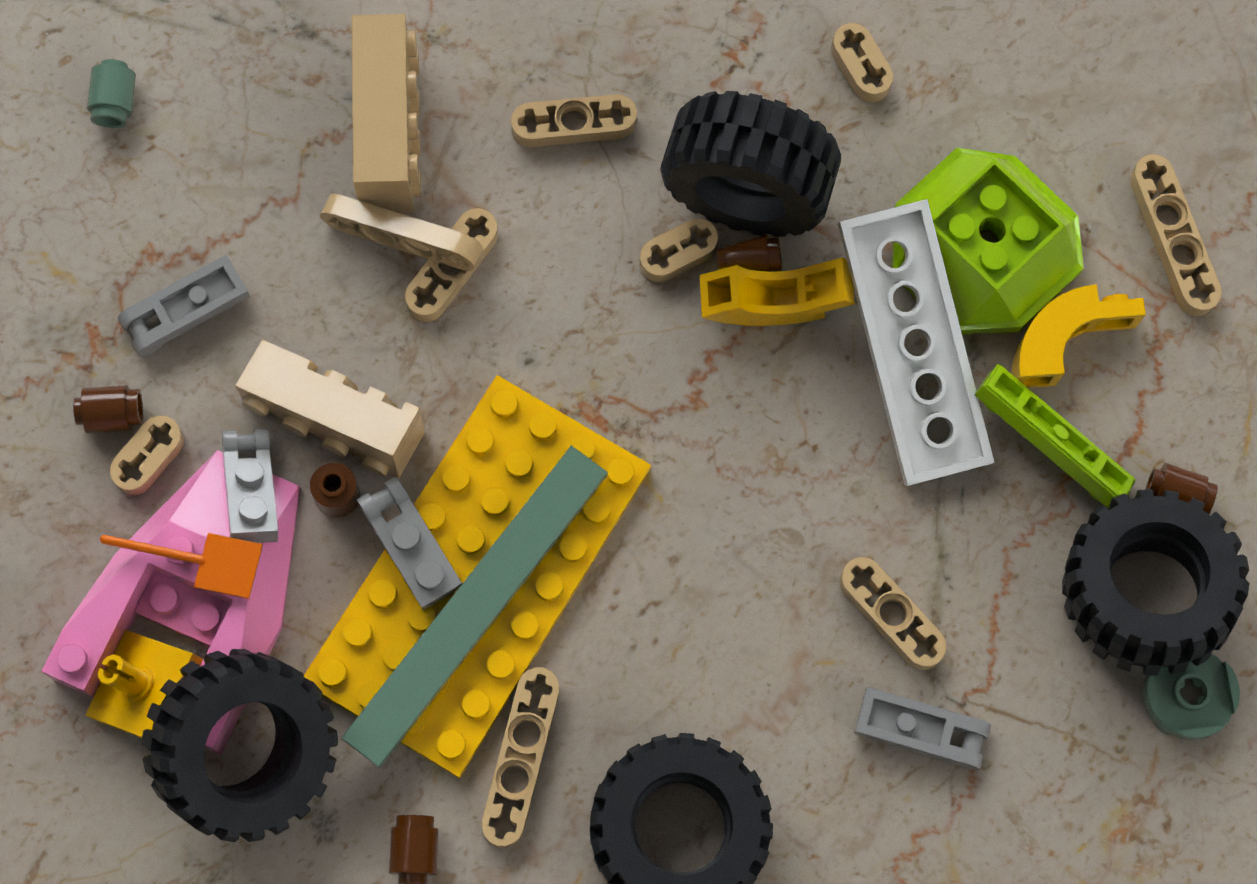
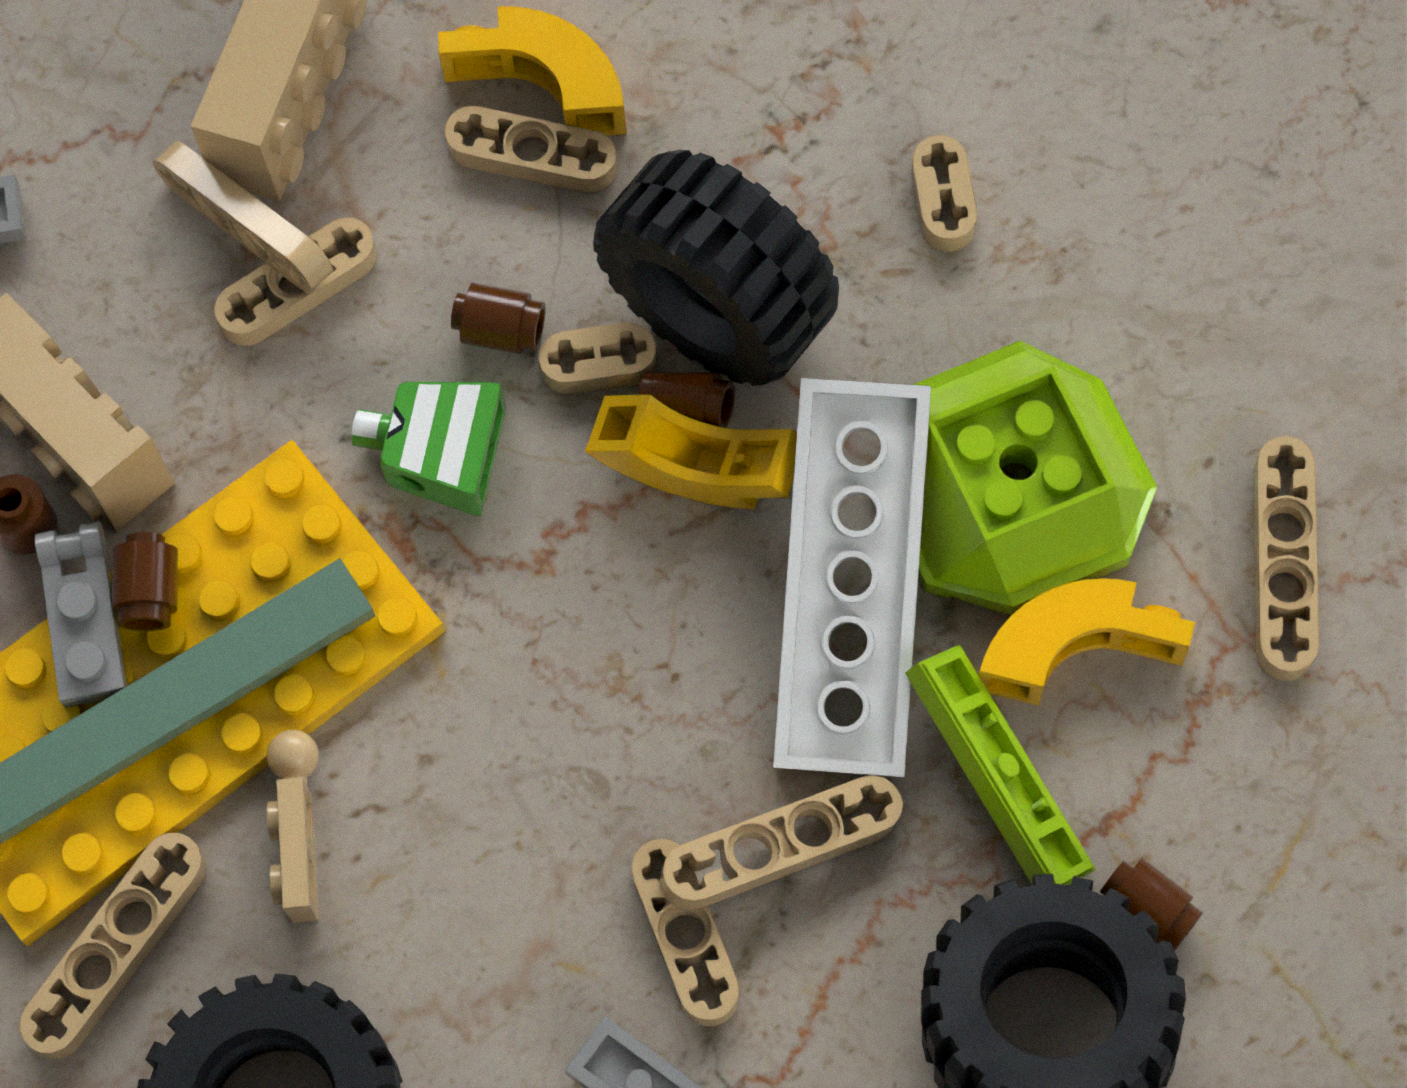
camera: 30 degrees right, 5 degrees down
none -> reddish brown brick [112,532,178,631]
none -> tan plate [267,730,319,923]
none -> bright green torso [351,382,506,516]
none -> yellow arch [438,6,627,136]
none -> reddish brown brick [451,283,546,354]
none -> tan beam [660,775,903,910]

